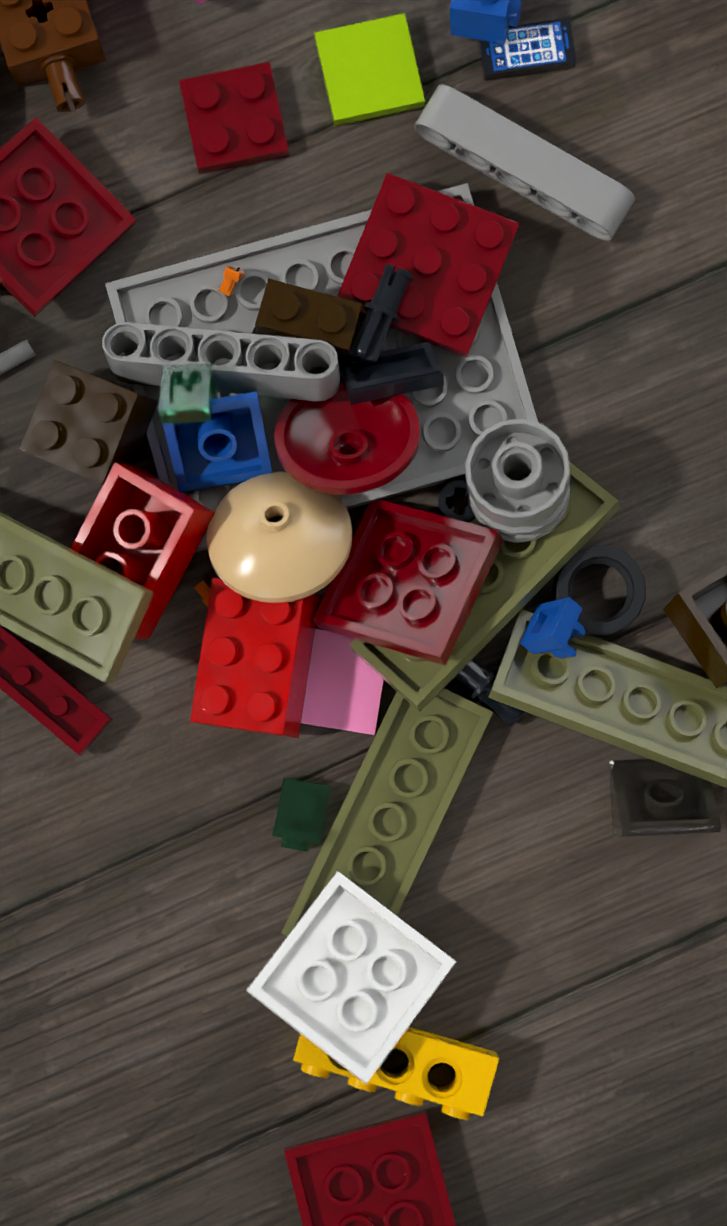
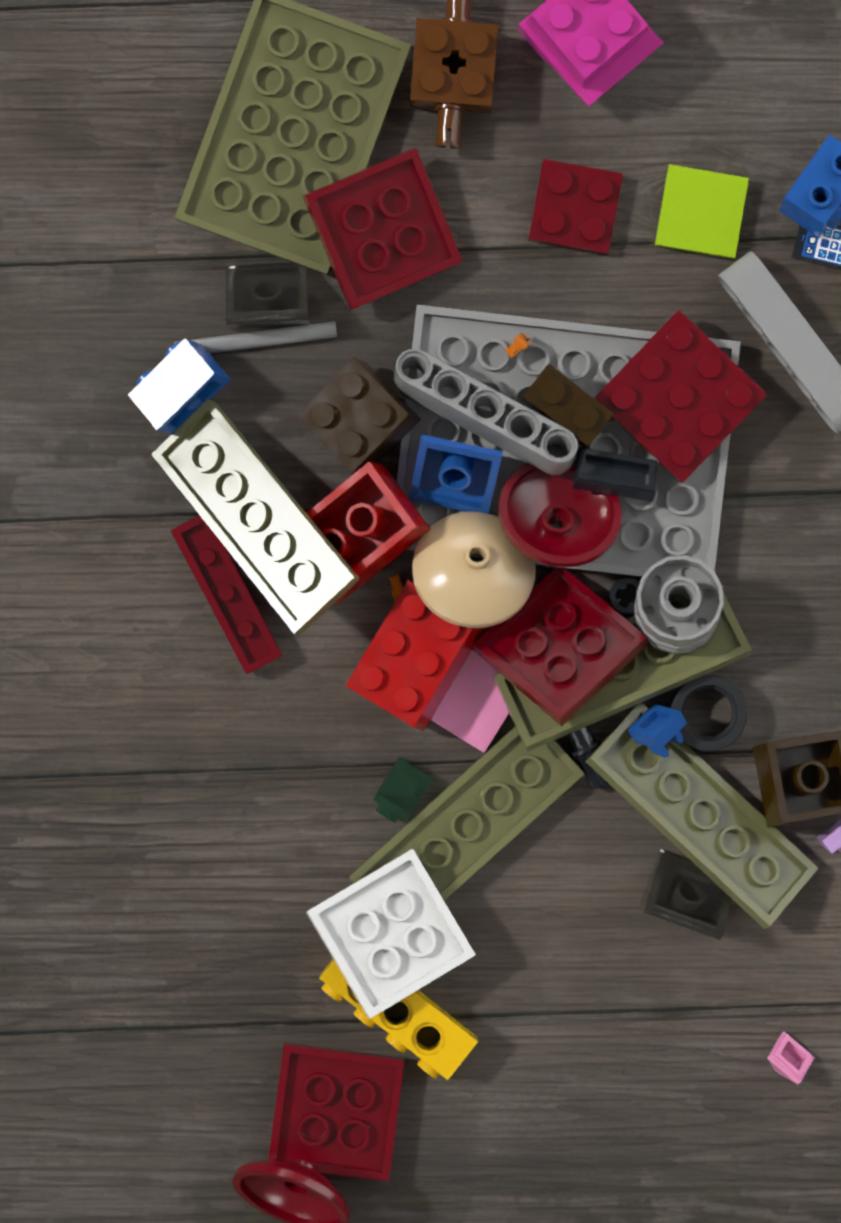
camera: 20 degrees right, 5 degrees up
clear green bracket [158,363,218,424] -> none
black axle [351,264,414,362] -> none

